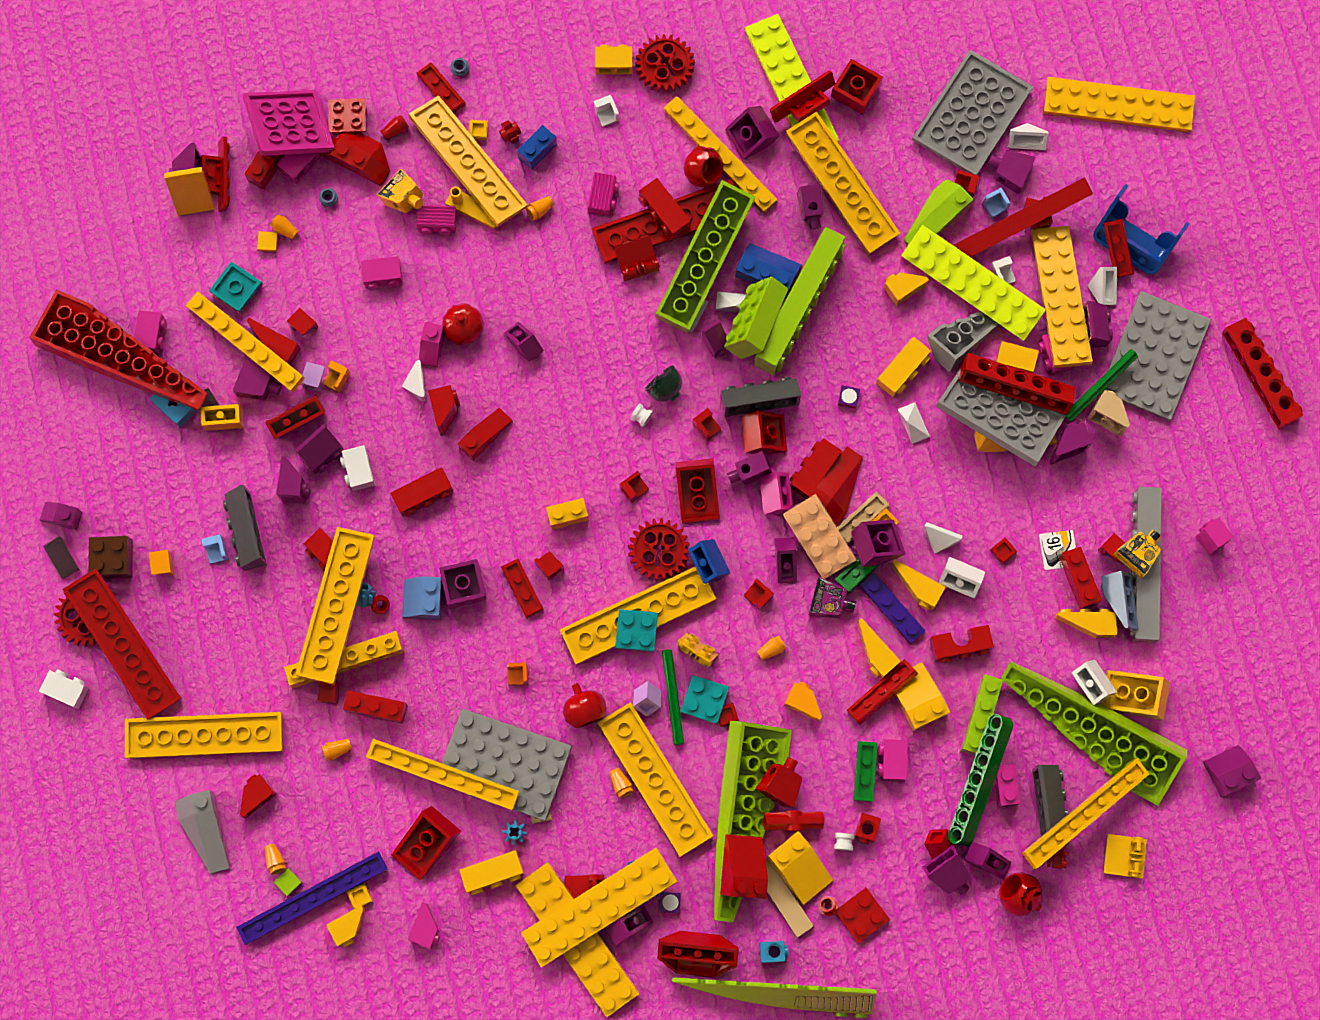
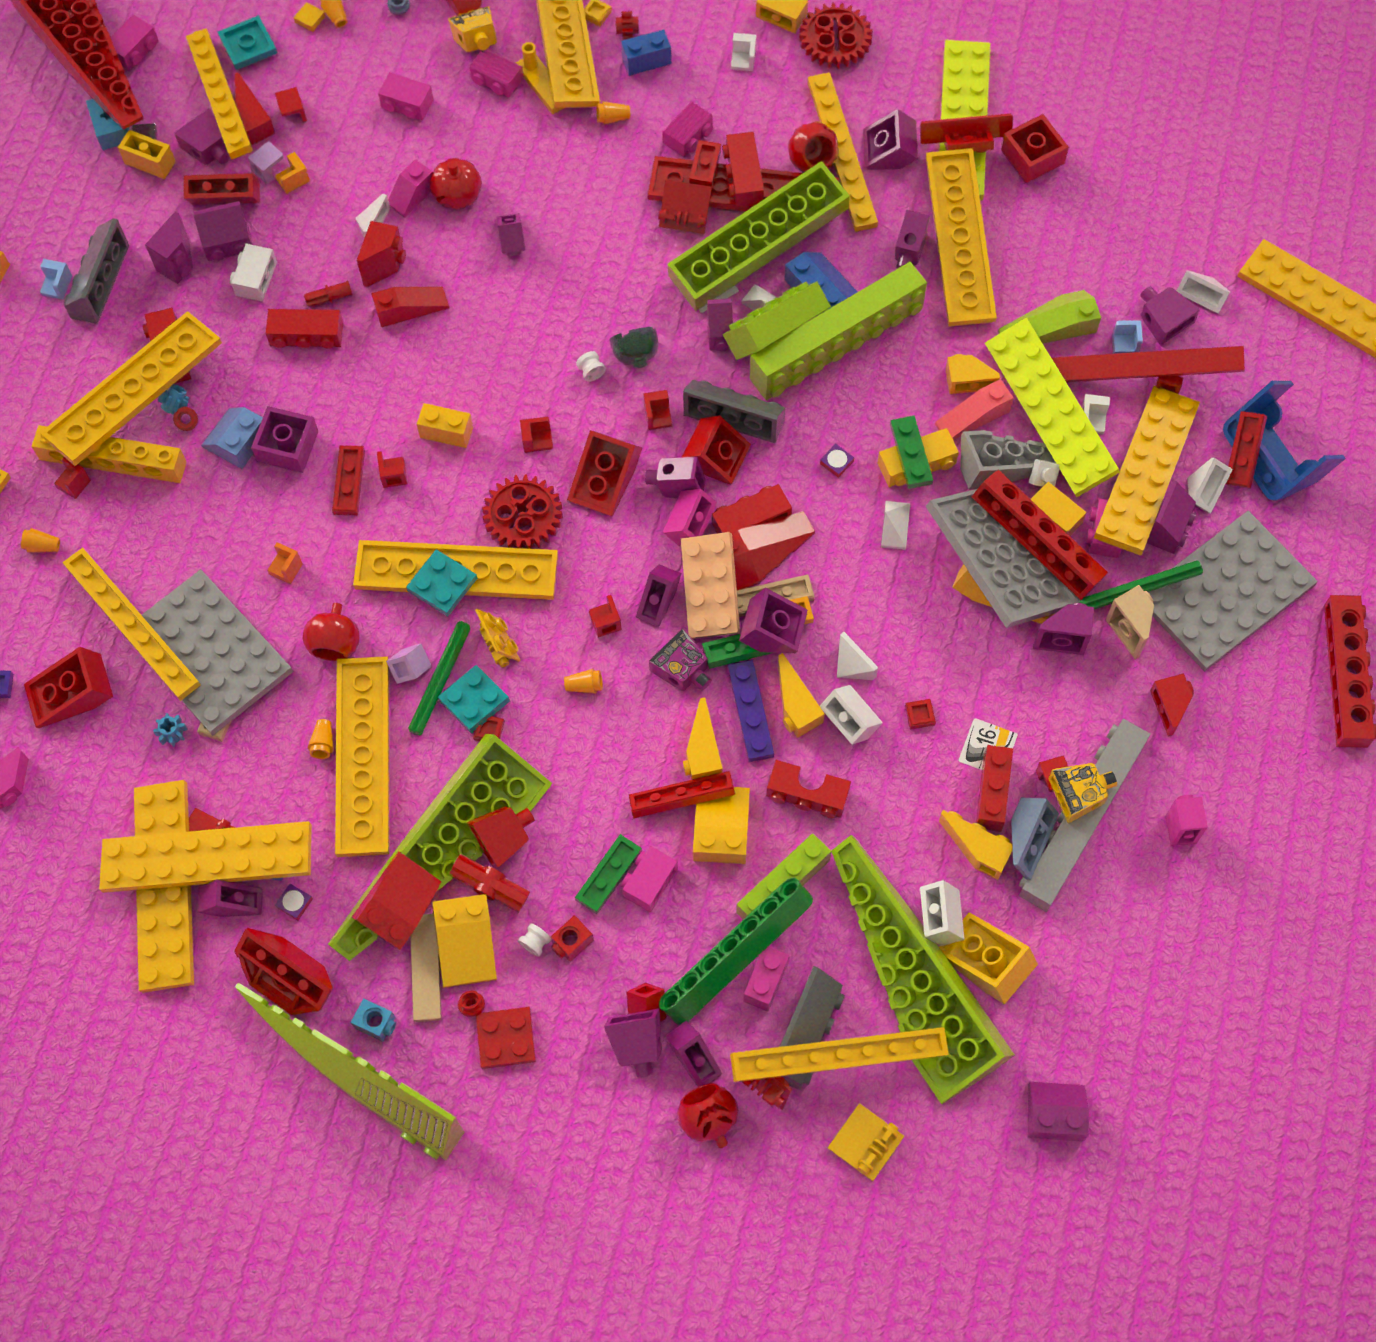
camera: 30 degrees right, 10 degrees down
red brick [343,690,407,724] -> none
yellow brick [459,850,524,896] -> none
blue brick [688,539,730,584] -> none
light orange slope [784,681,822,722] -> none
light grey plate [912,50,1033,175] -> none
red panel [955,170,980,198] -> none
none -> red axle [304,281,353,307]
none -> red plate [689,140,721,187]
none -> green plate [890,415,933,489]
none -> coral slope [935,379,1013,440]
none -> white plate [1029,459,1060,487]
none -> red slope [1150,673,1194,736]

